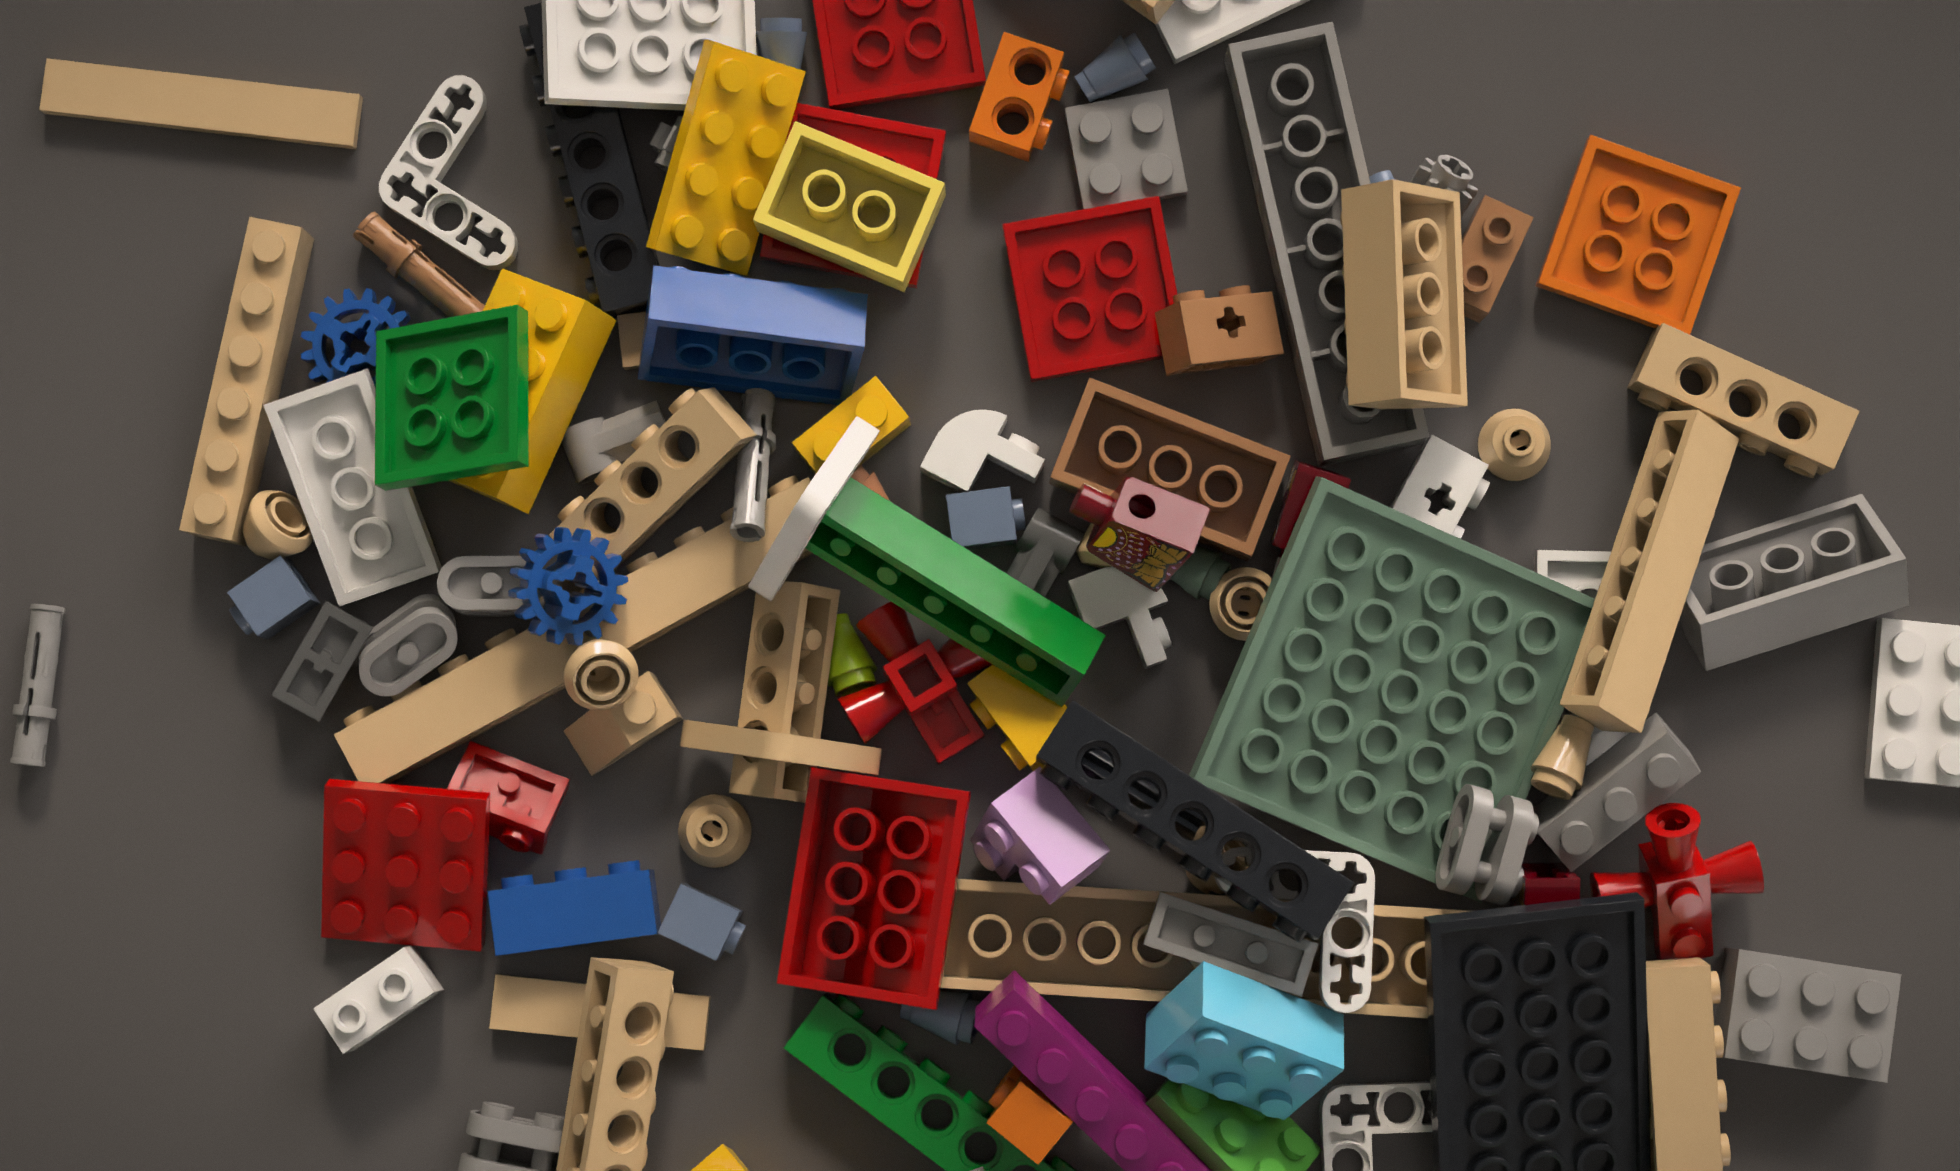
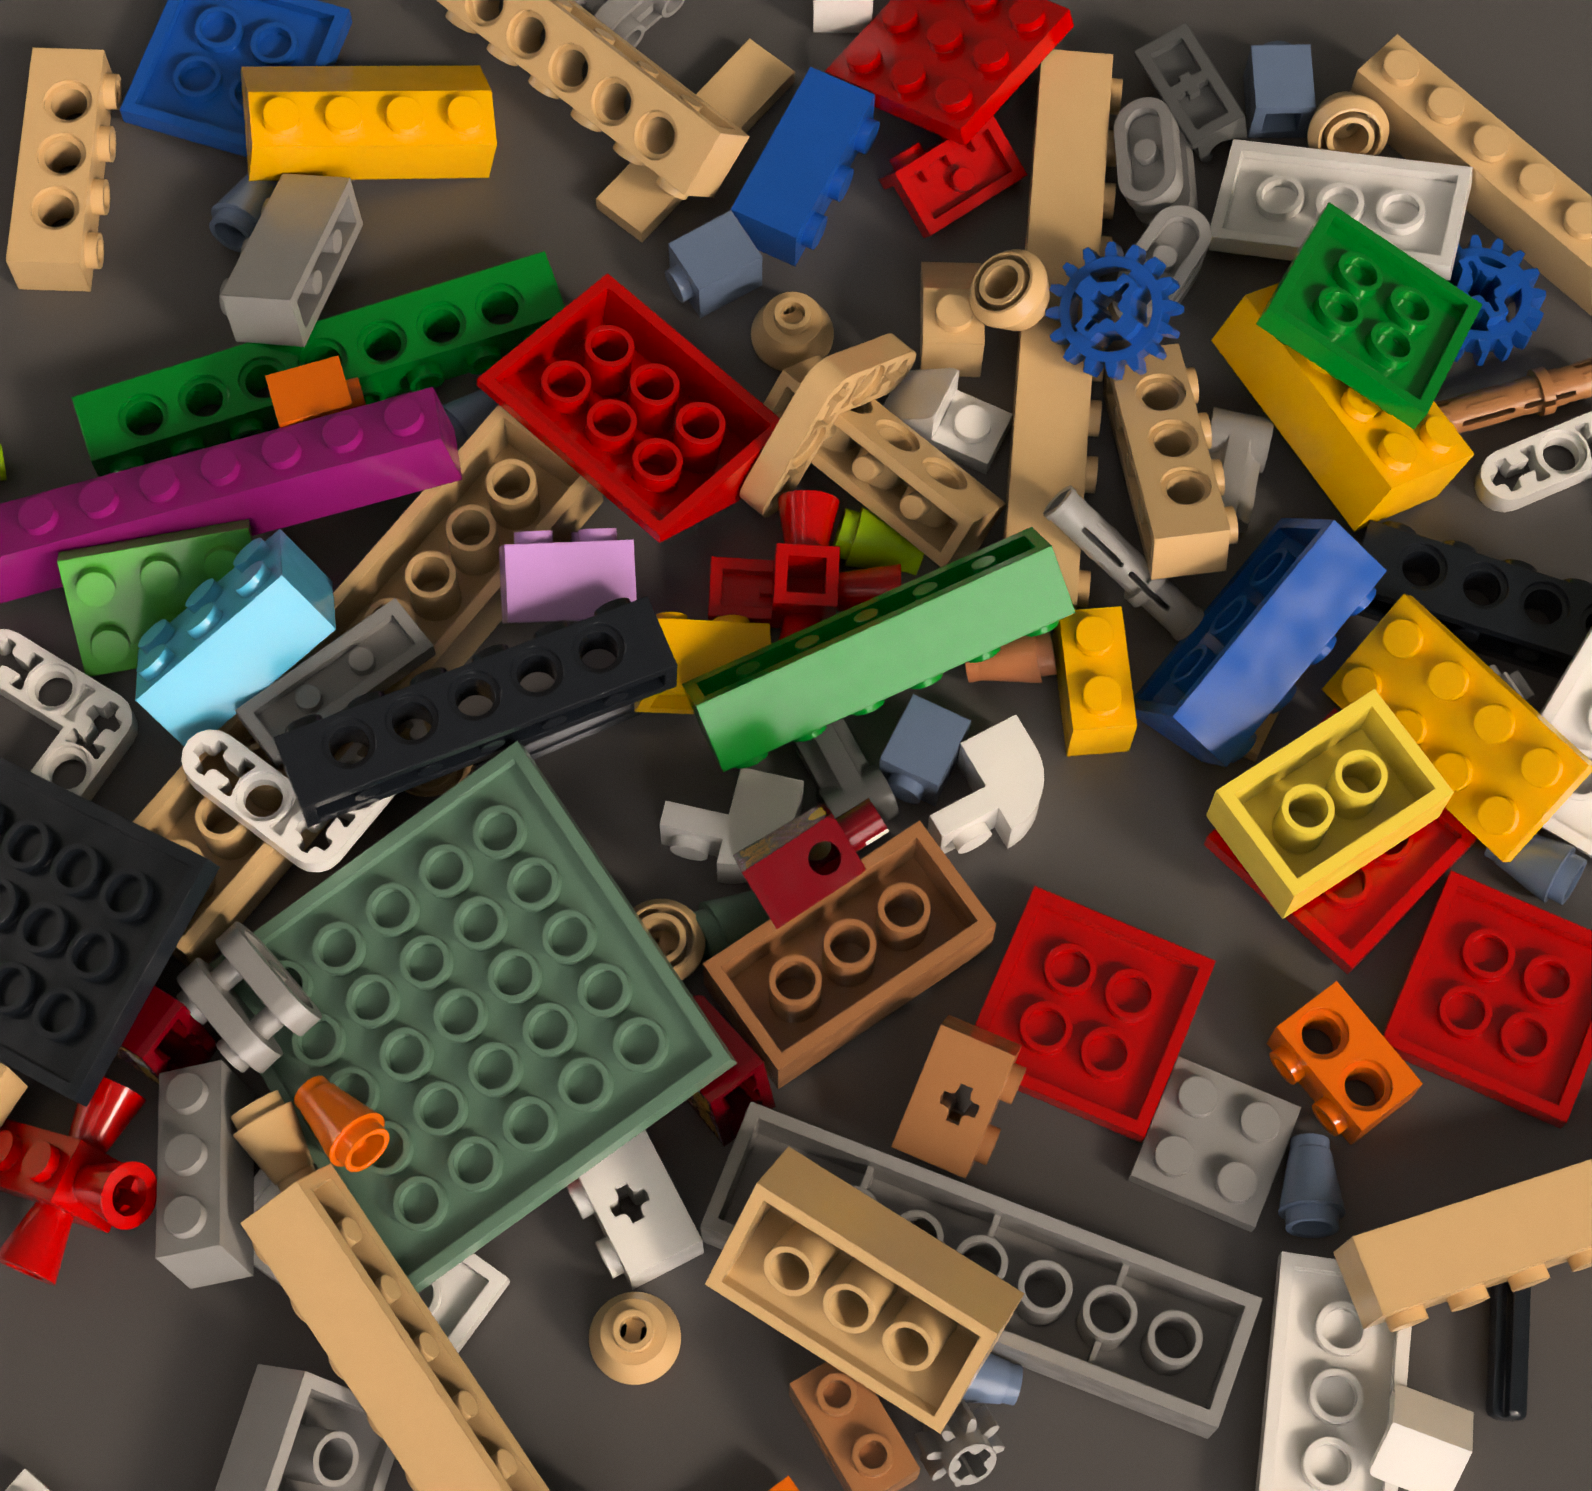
camera: 120 degrees right, 15 degrees down
white beam [748,416,880,601] -> none
none -> orange cone [294,1075,390,1172]
none -> white slope [883,368,1013,474]

